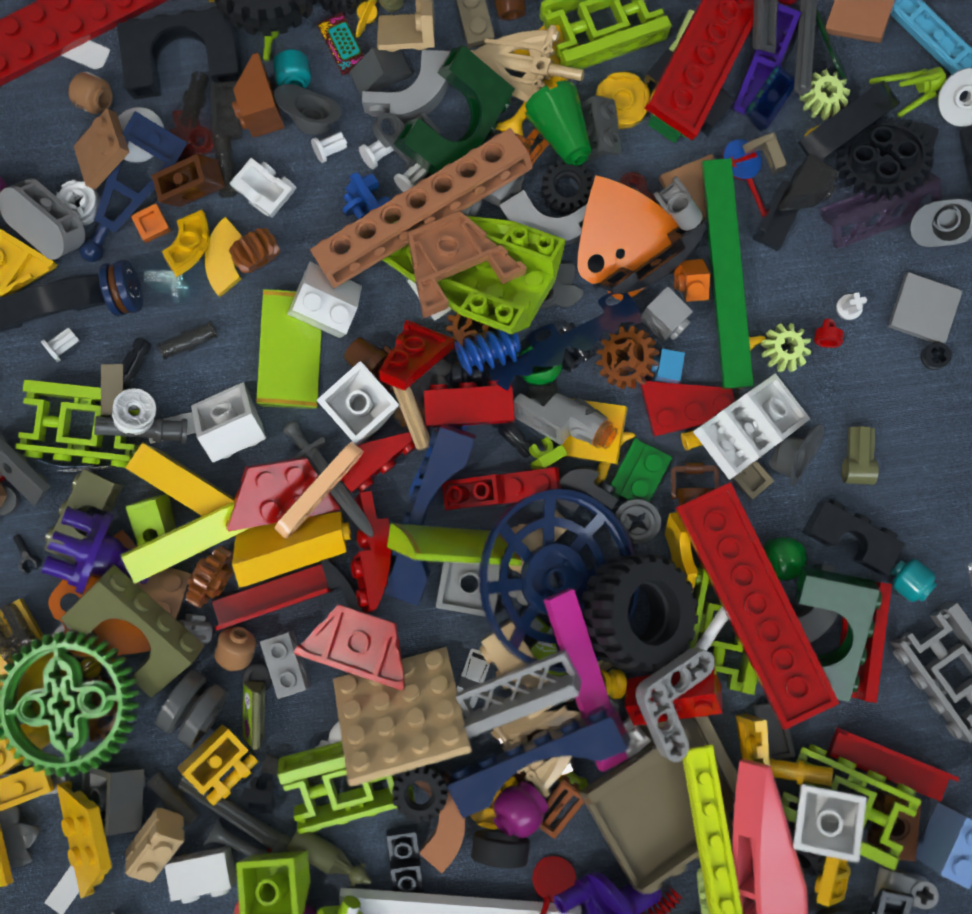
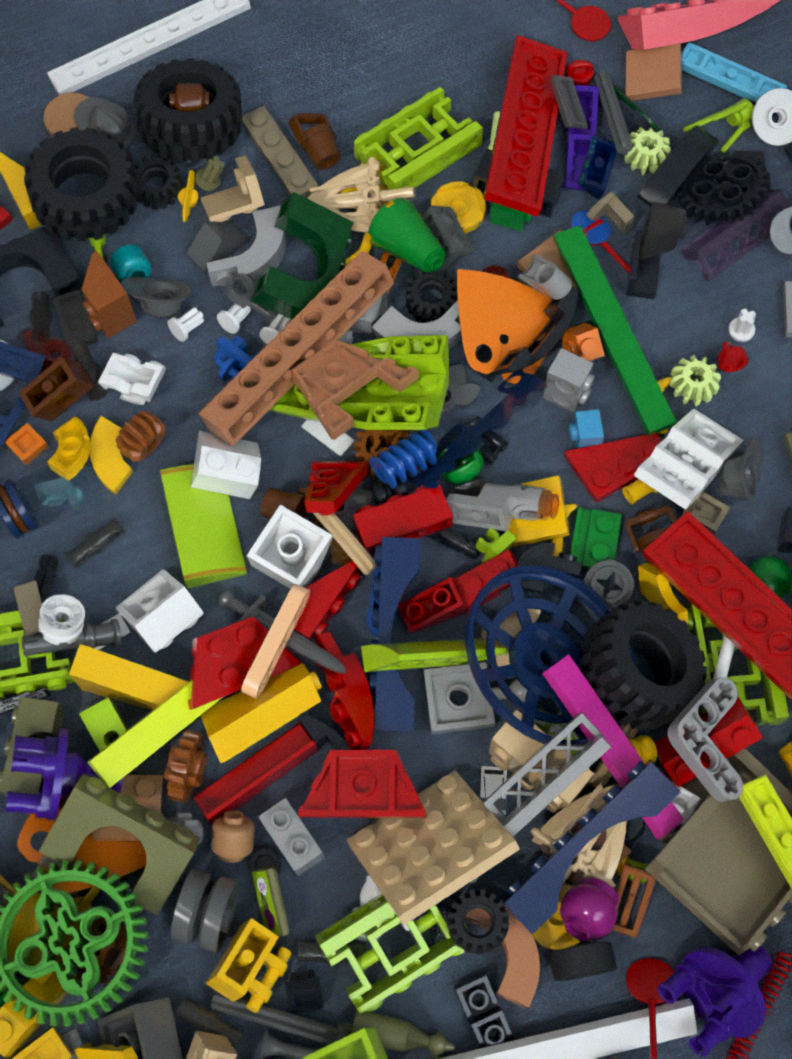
camera: 15 degrees left, 15 degrees down
tile [317,12,364,76] -> none
dark orange gear [596,326,660,389] -> none

